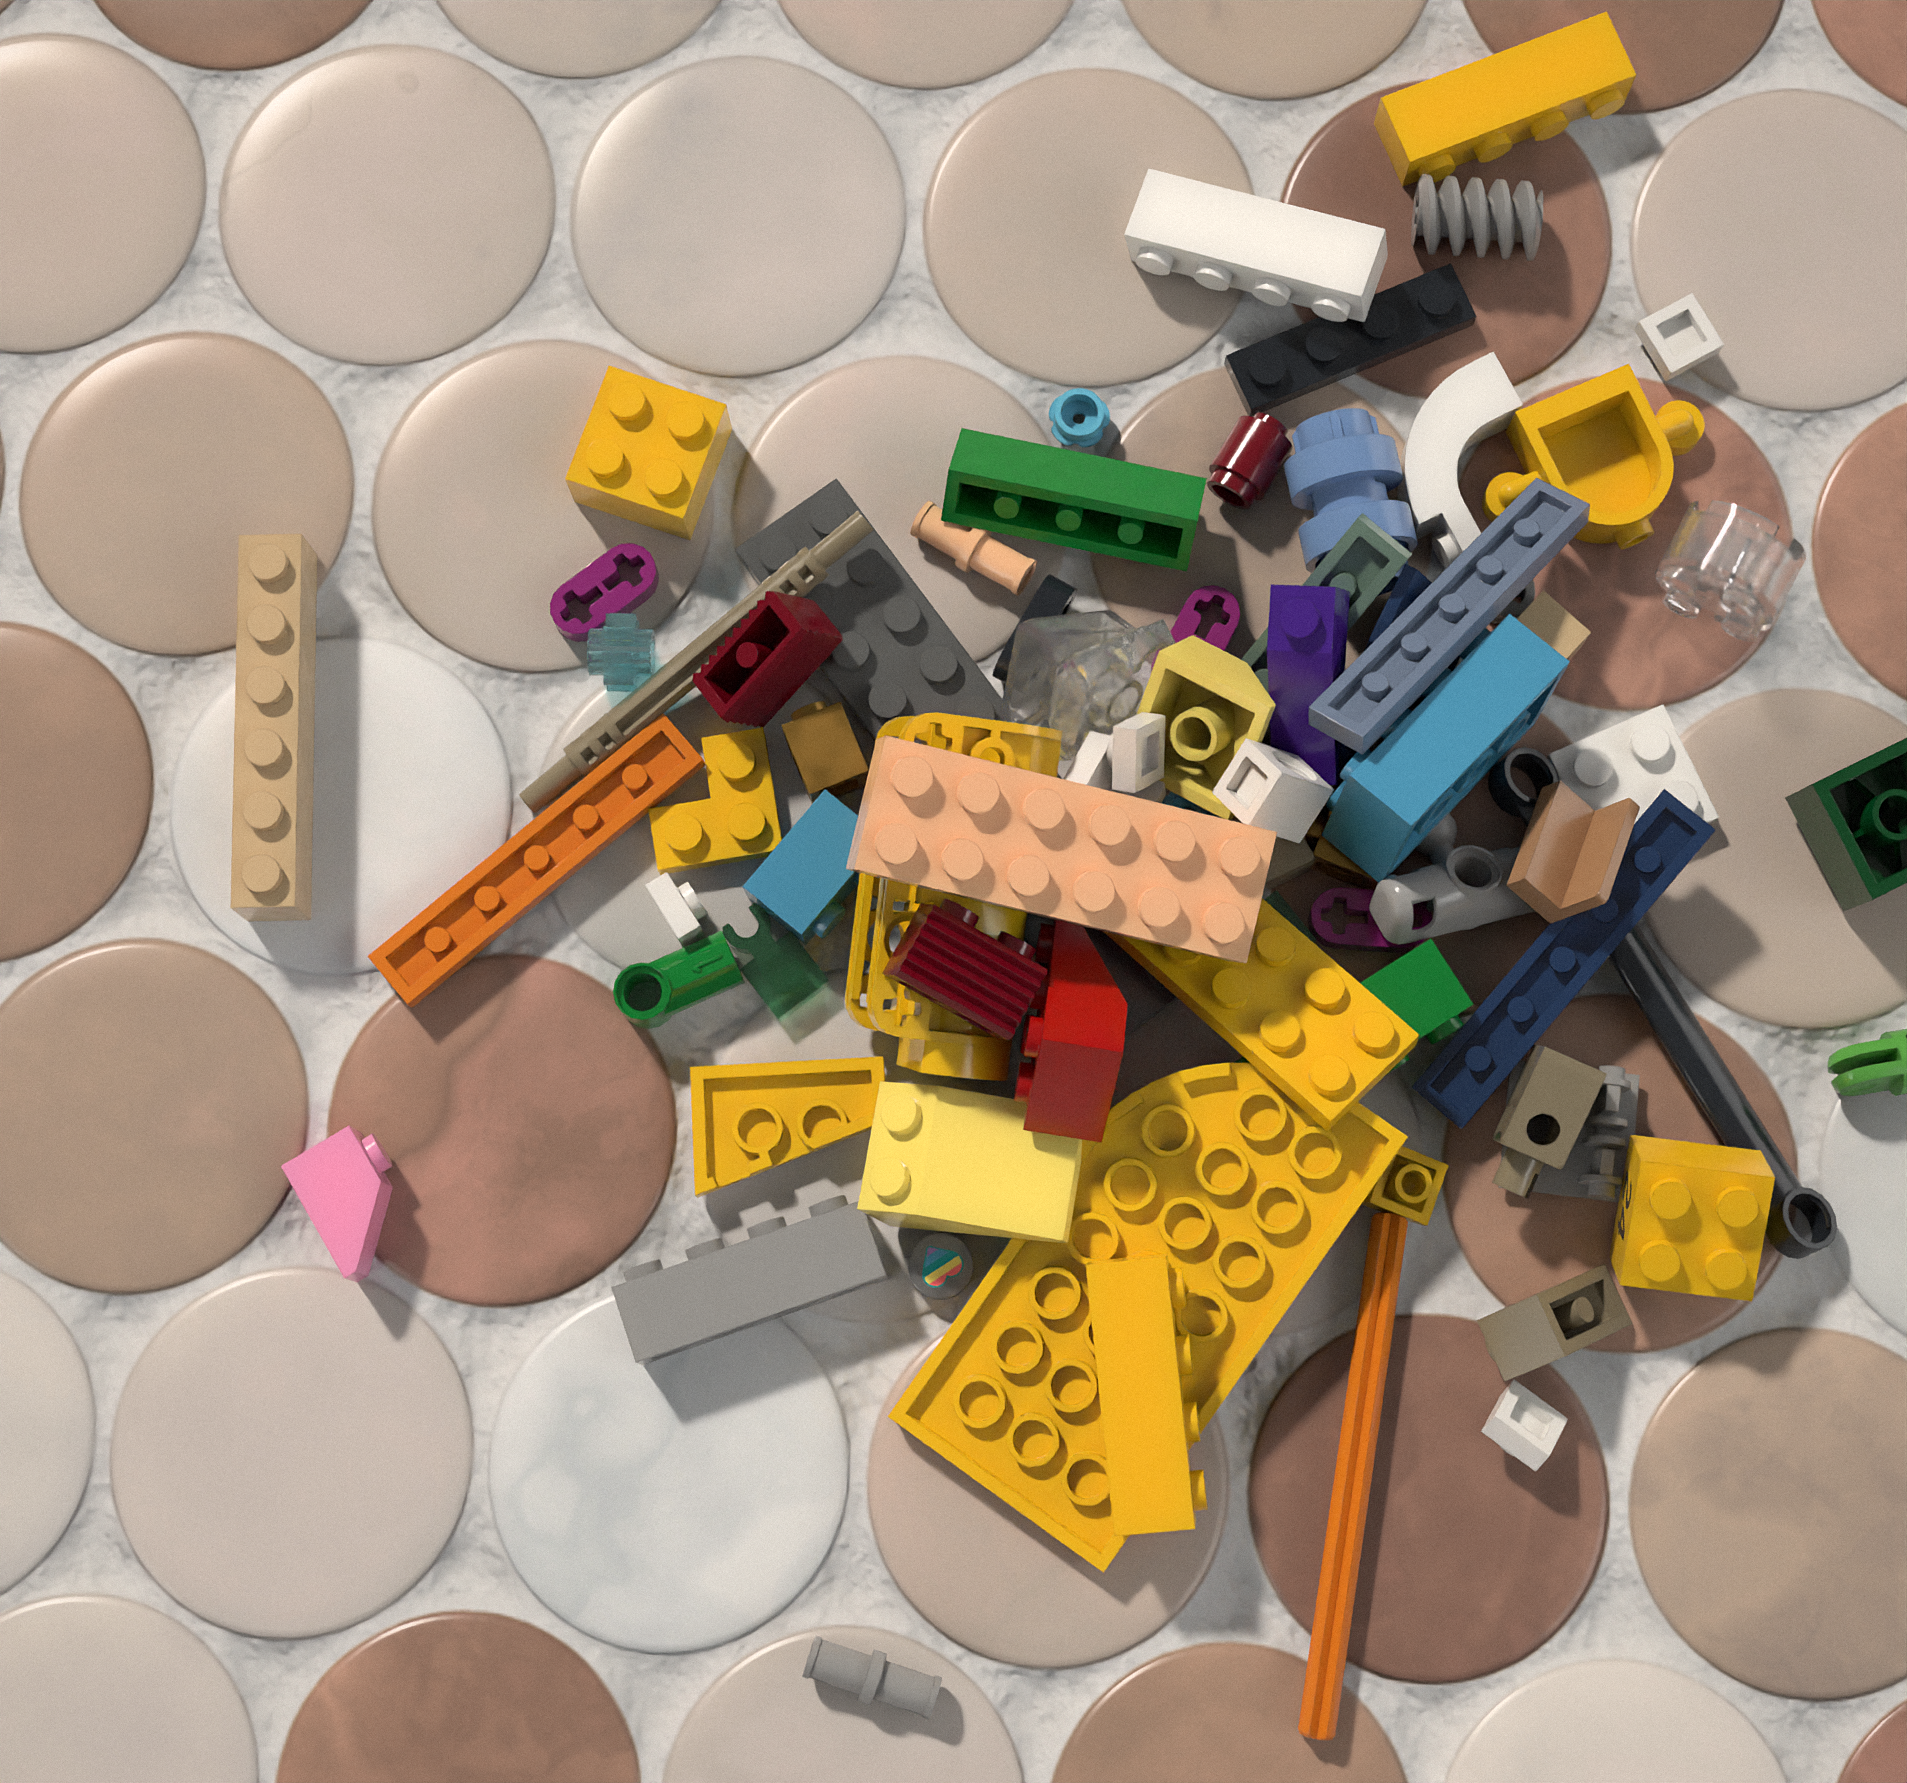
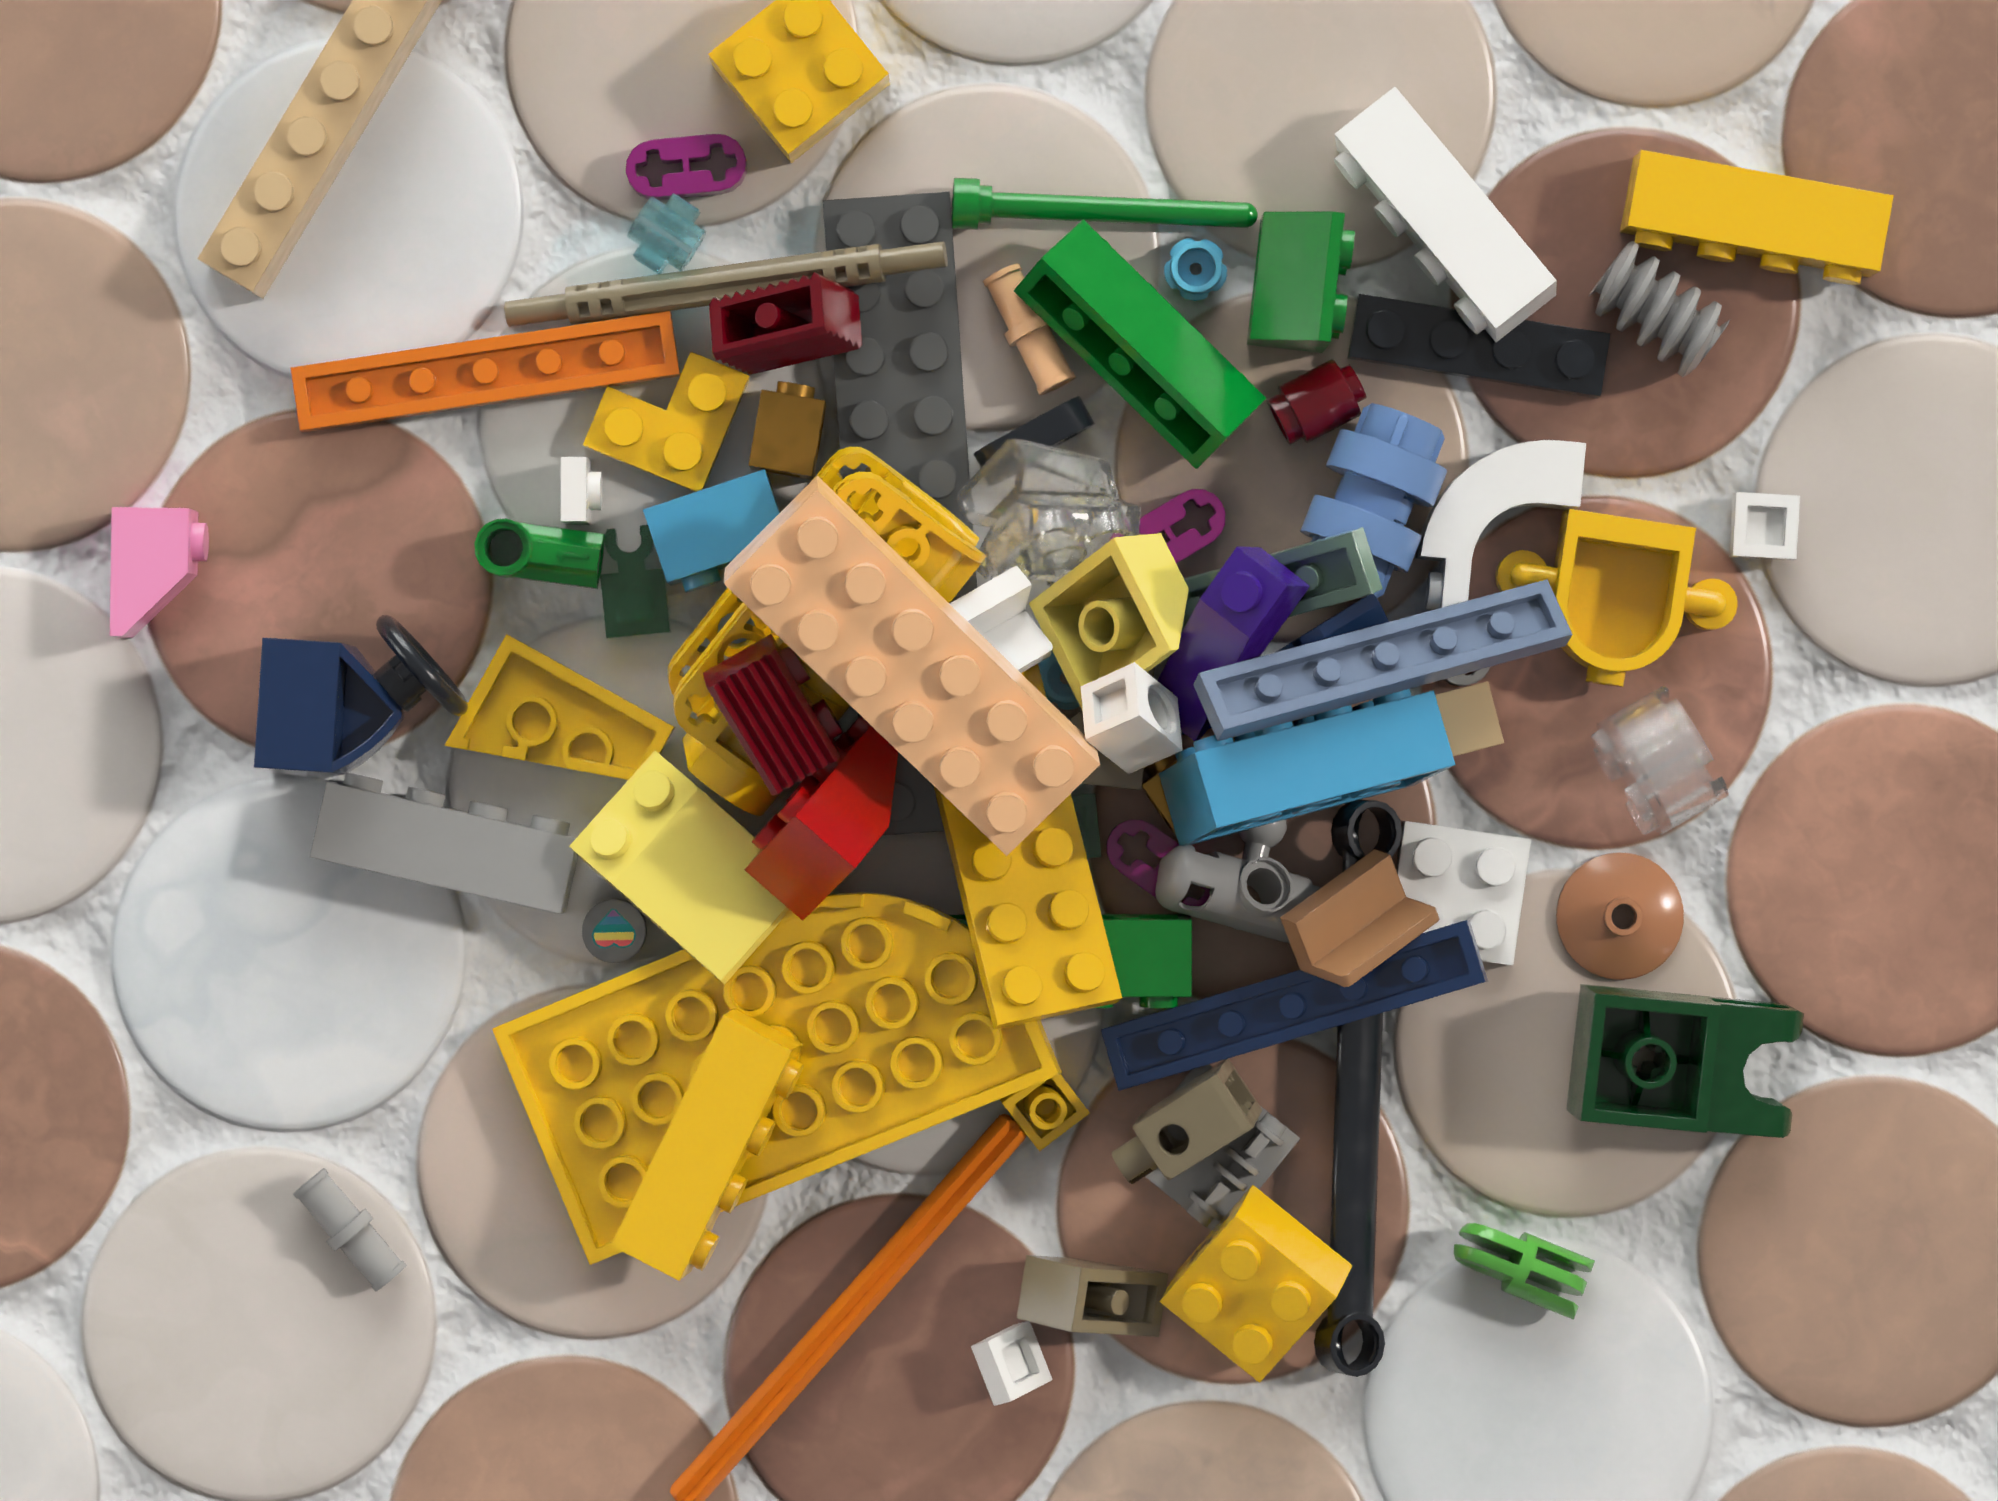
camera: 30 degrees right, 10 degrees up
white plate [1107,712,1165,793] -> none
none -> dark blue piece [254,615,468,773]
none -> green piece [952,178,1258,230]
none -> green slope [1247,211,1355,353]
none -> nougat dish [1556,853,1684,980]

